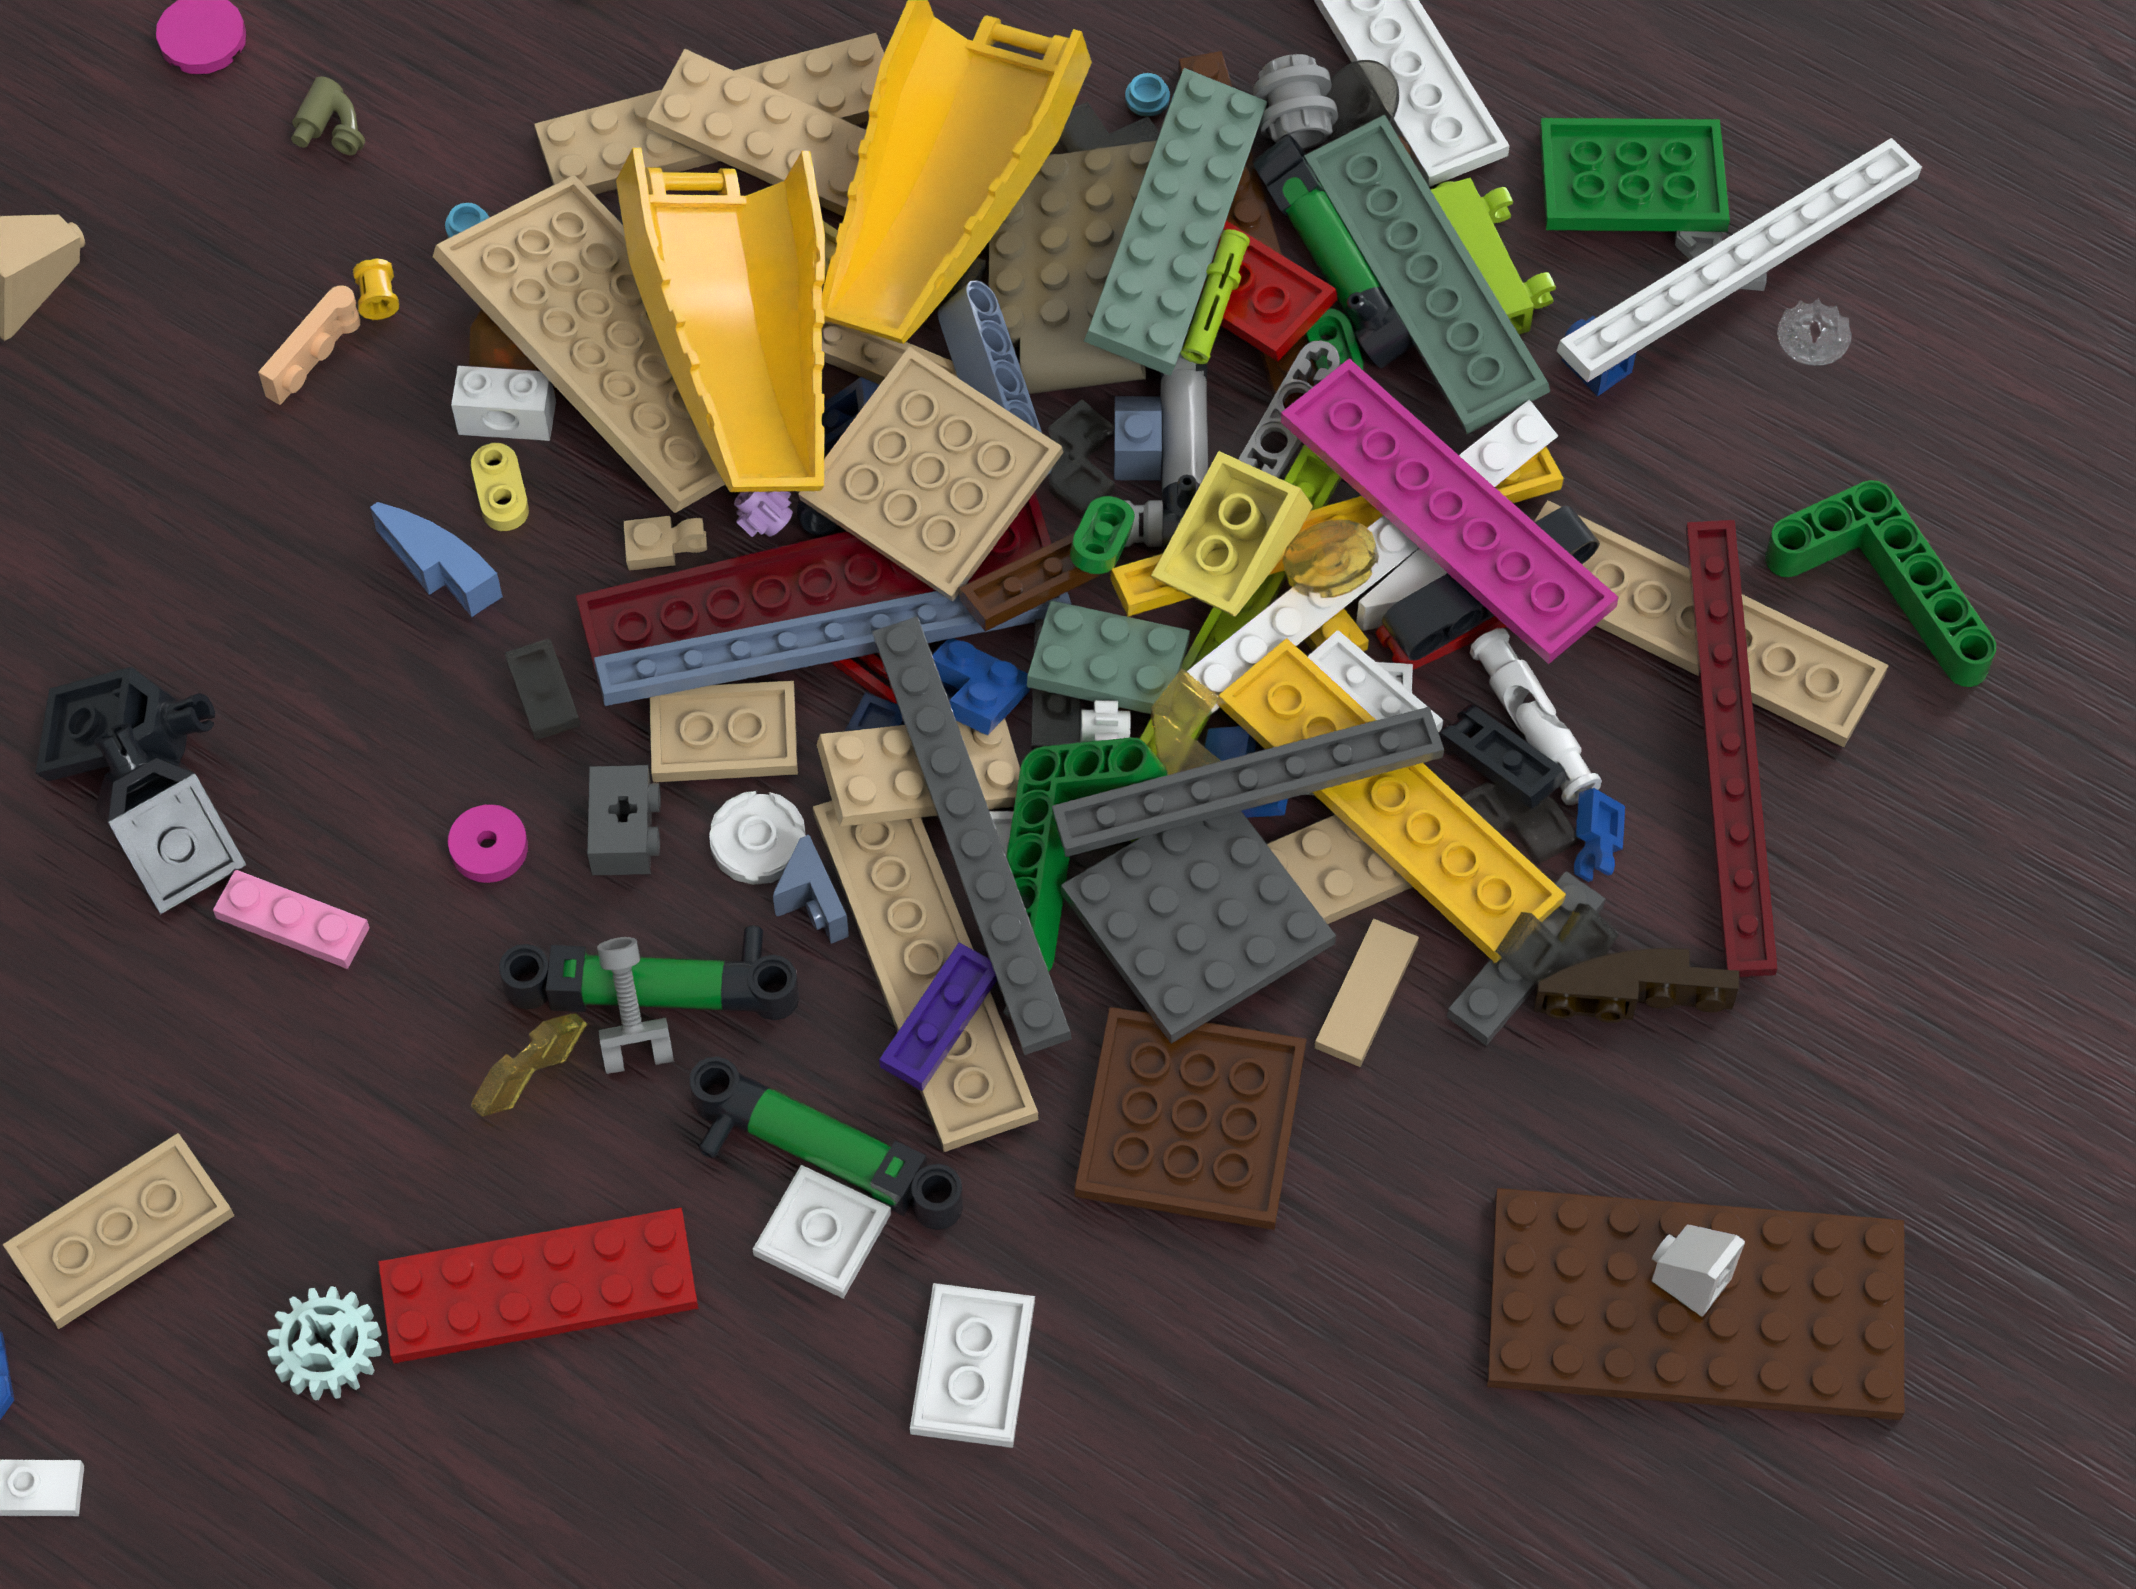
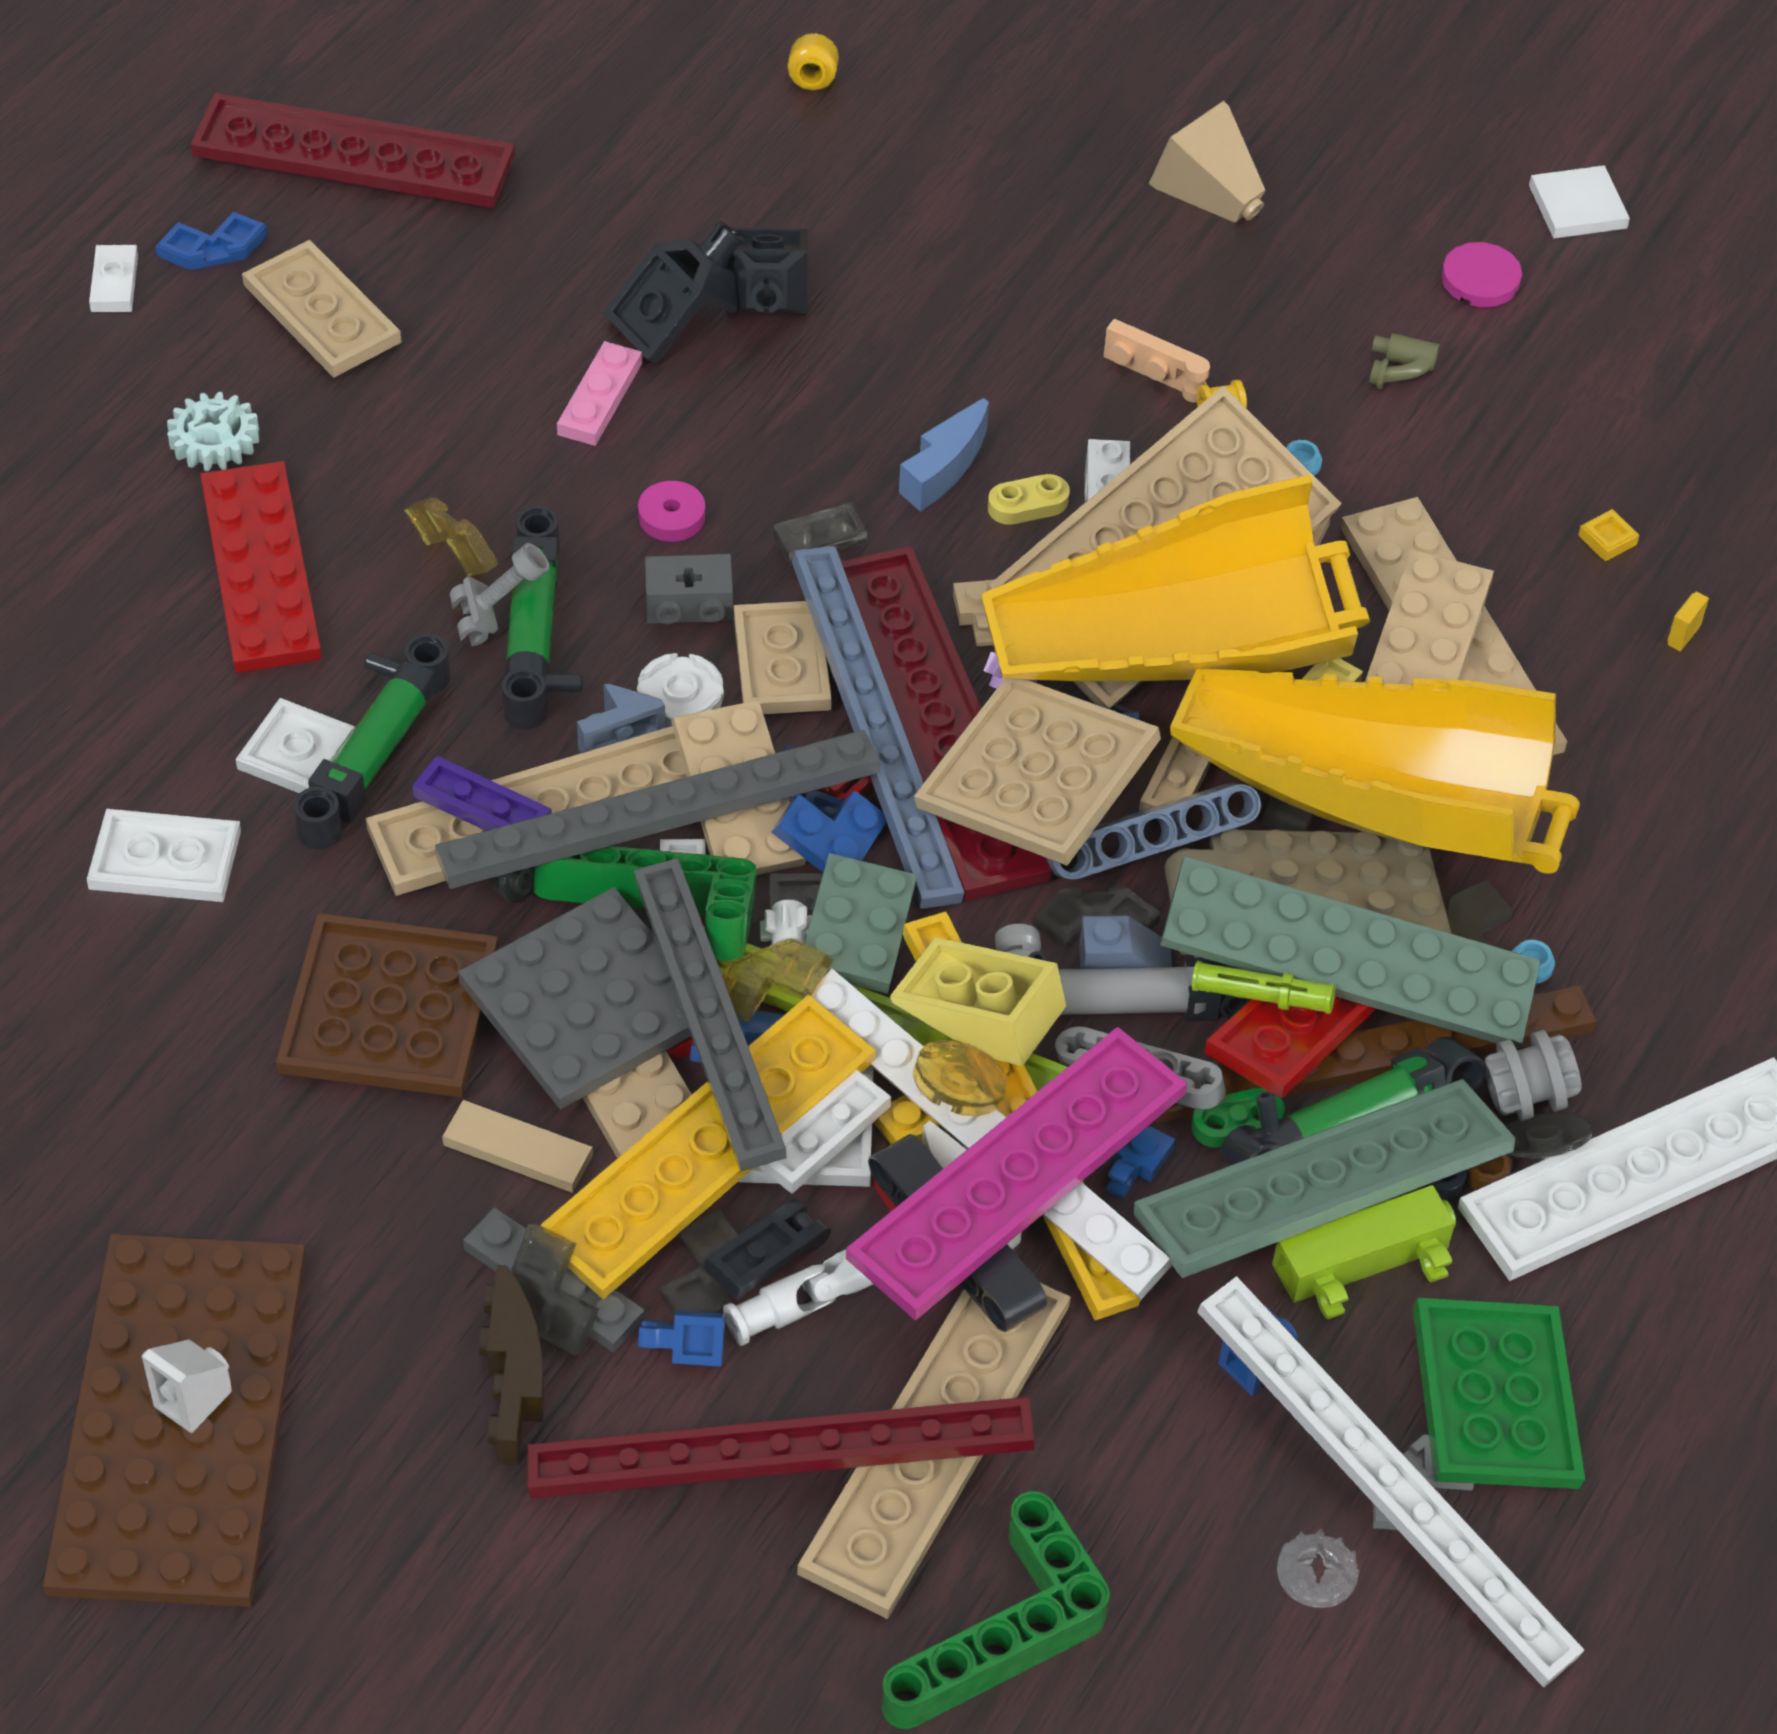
camera: 85 degrees right, 10 degrees down
reddish brown plate [960,532,1105,632] -> none
green plate [1070,496,1135,574] -> none

